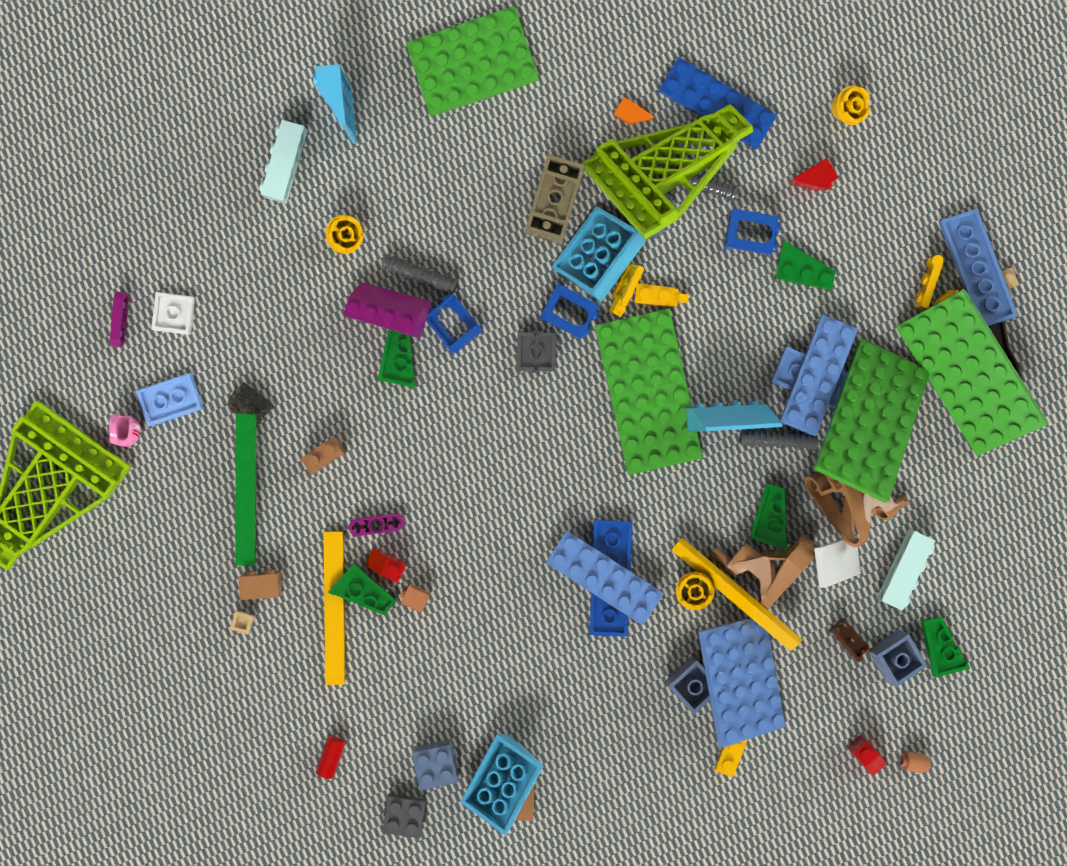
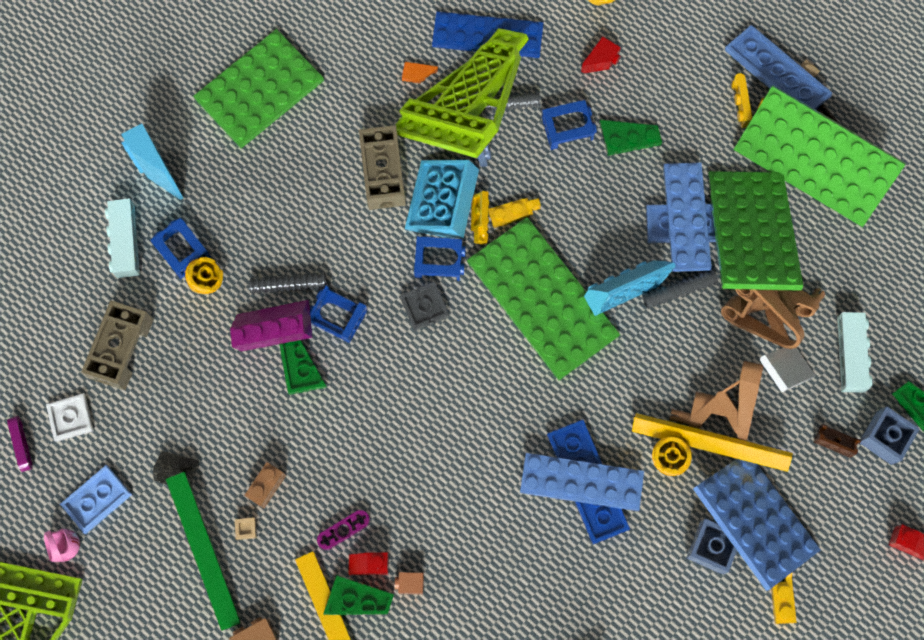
camera: 20 degrees left, 15 degrees down
green wing [749,483,787,550] -> none
none -> dark tan plate [81,300,153,391]
none -> blue panel [150,218,211,279]
none -> tan plate [235,517,257,540]

